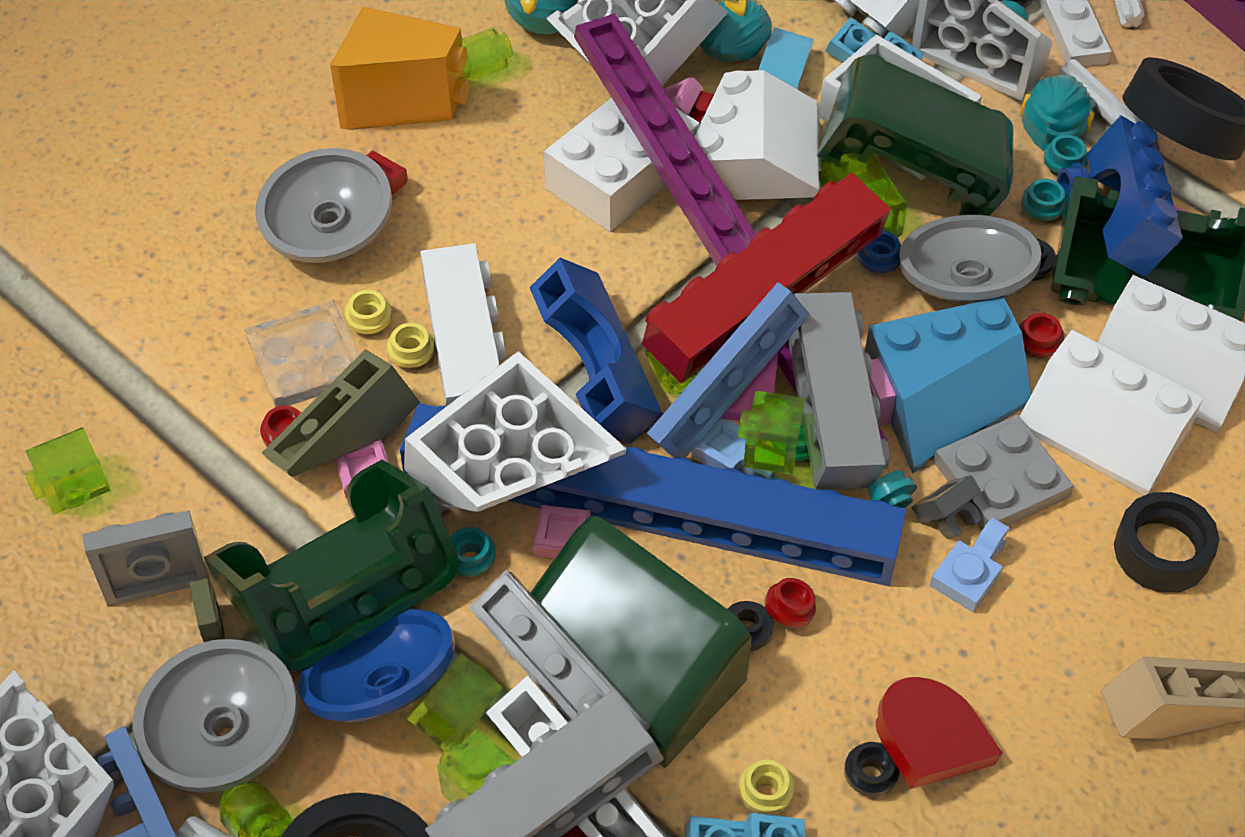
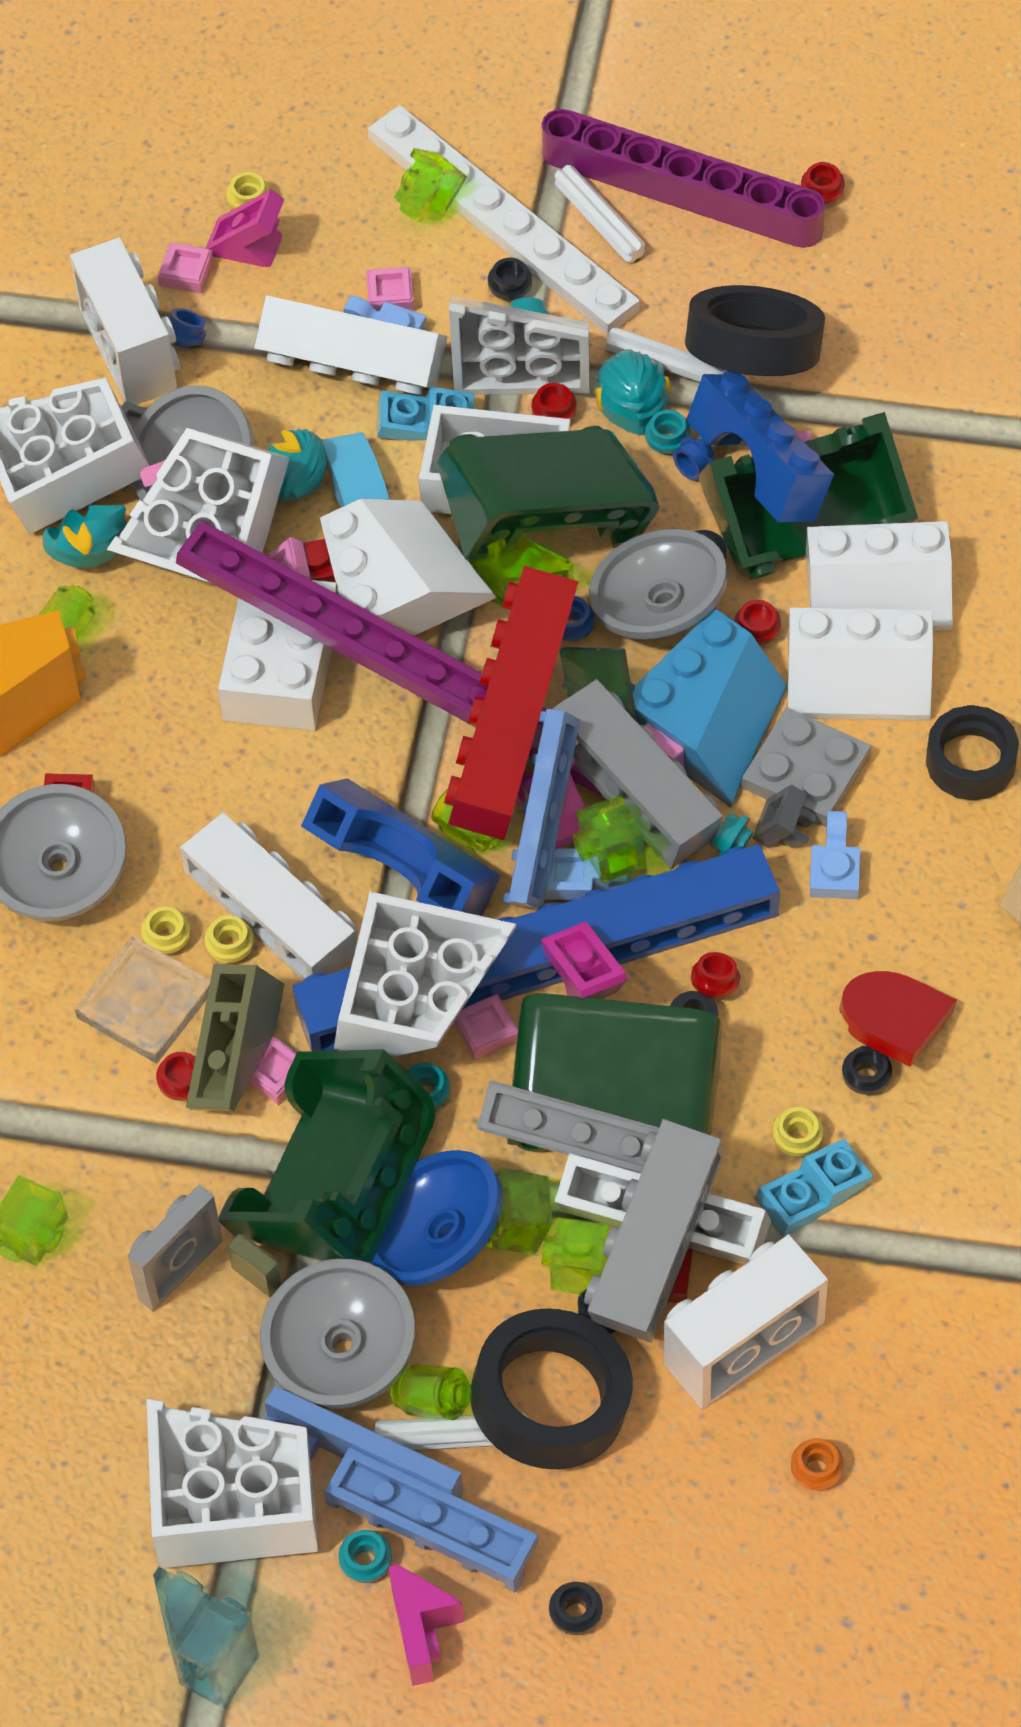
camera: 30 degrees left, 5 degrees up
teal plate [1021,179,1067,221] -> none
none -> red plate [531,383,577,421]
none -> dark pink slope [541,921,627,999]
none -> clear green piece [559,647,638,723]

